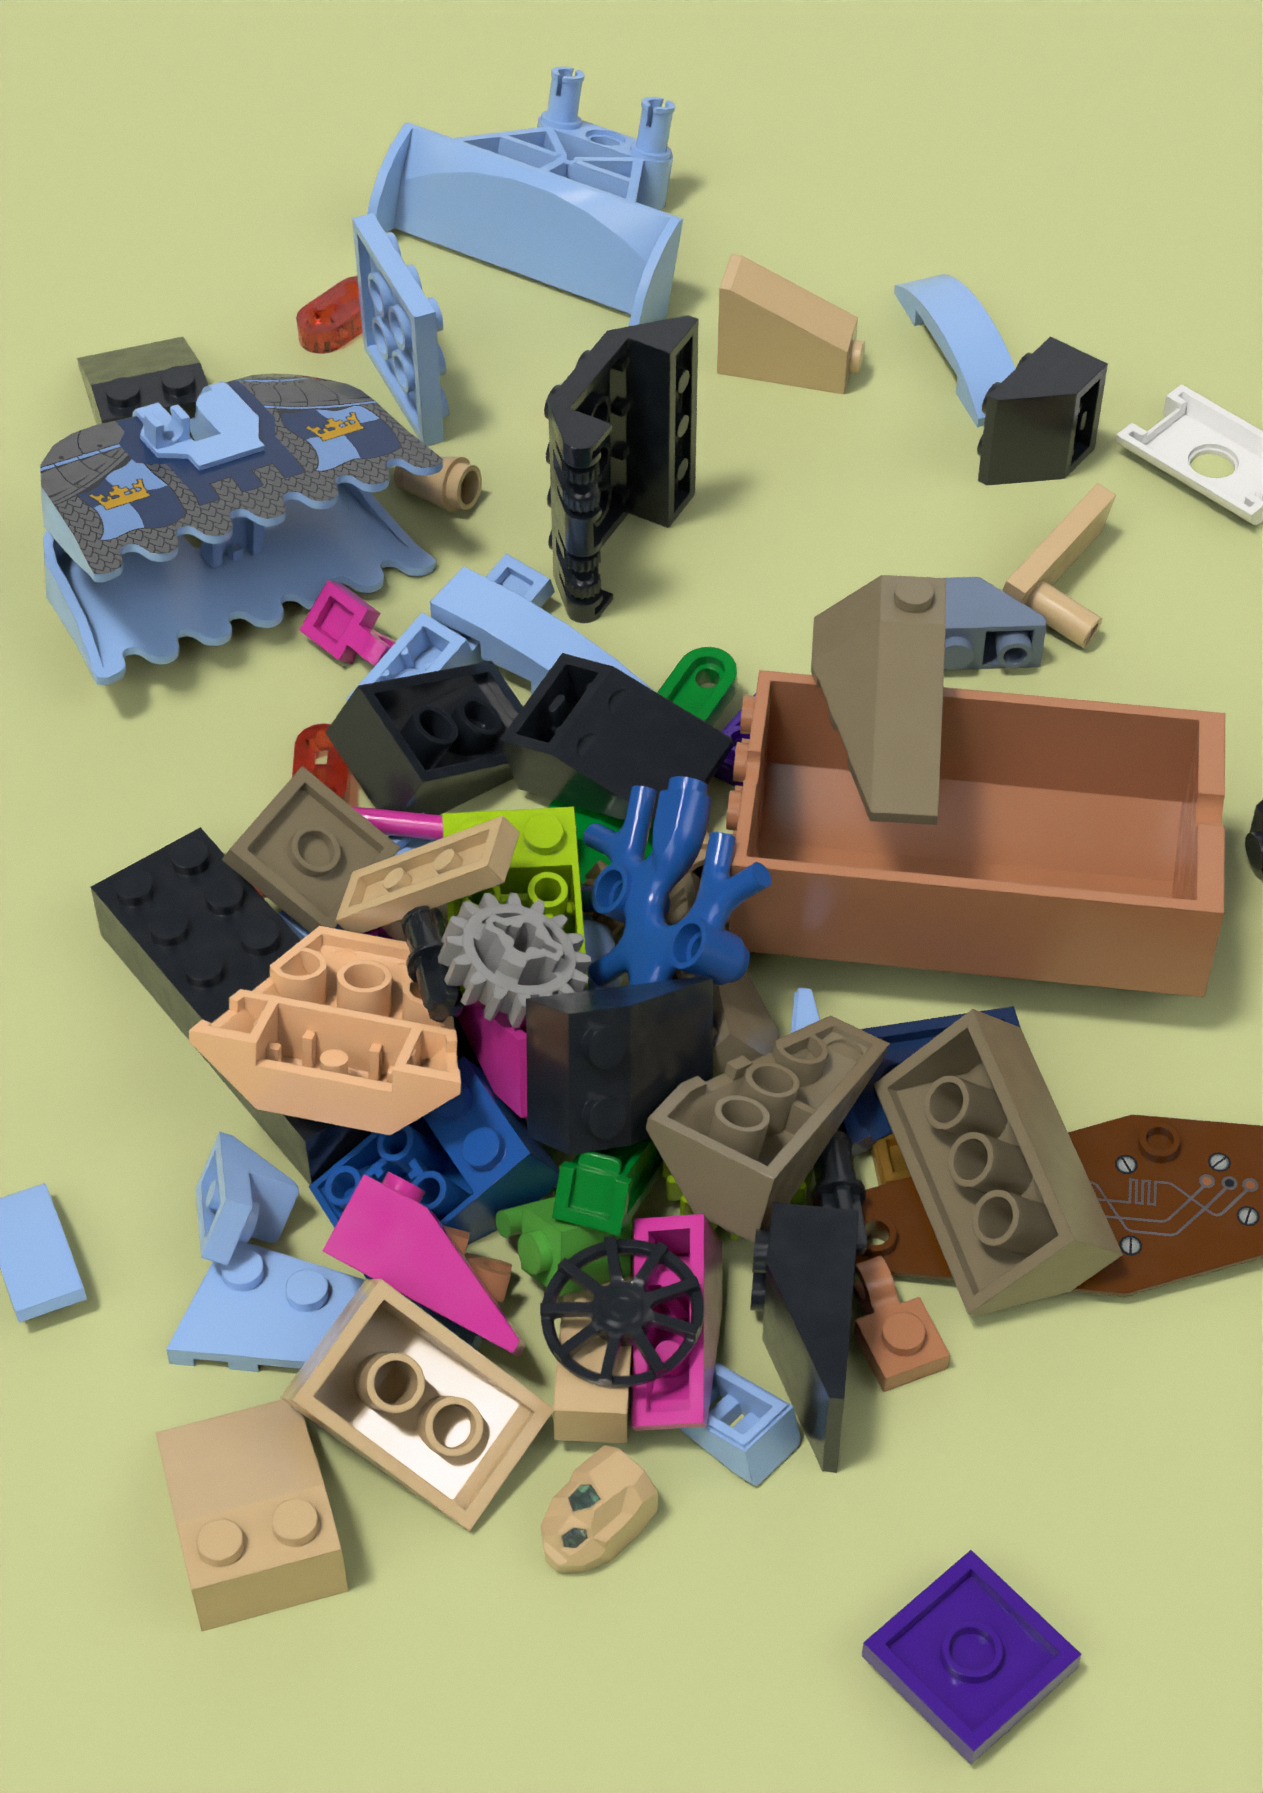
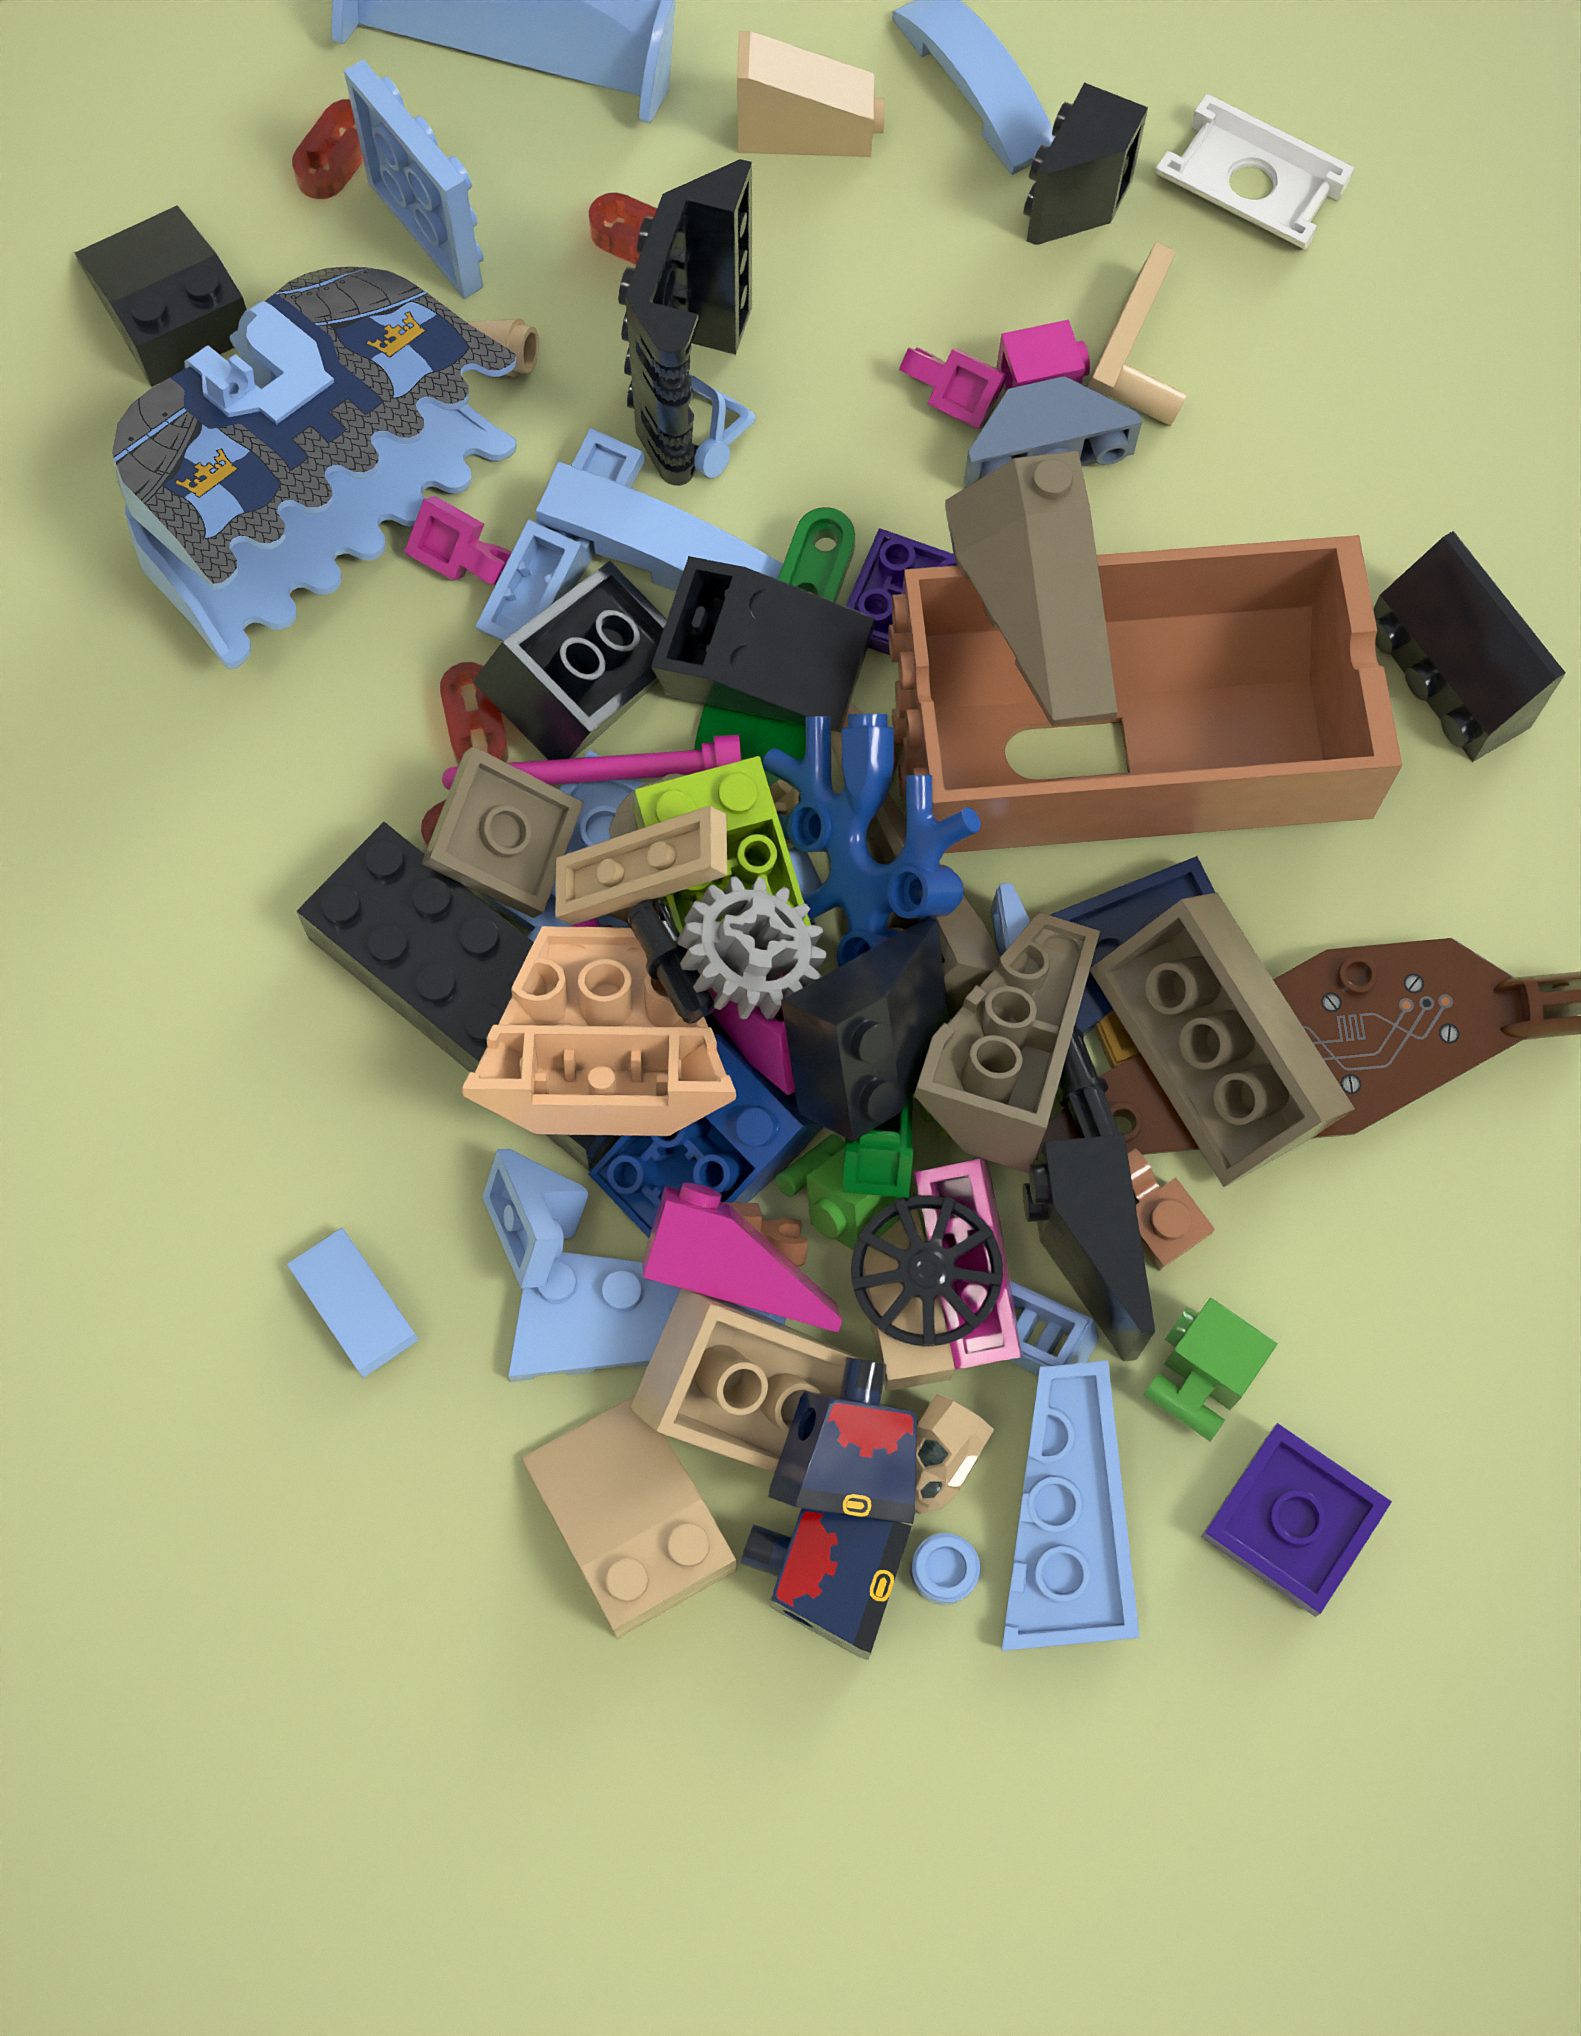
camera: 15 degrees left, 20 degrees up
none -> light blue piece [689,374,756,478]
none -> torso [740,1508,912,1660]
none -> dark blue torso [768,1357,917,1524]
none -> dark pink plate [899,347,1009,429]
none -> light blue tile [911,1533,980,1605]
none -> dark pink brick [996,320,1090,393]
none -> light blue wing [1002,1360,1140,1651]
none -> bright green brick [1143,1297,1278,1442]

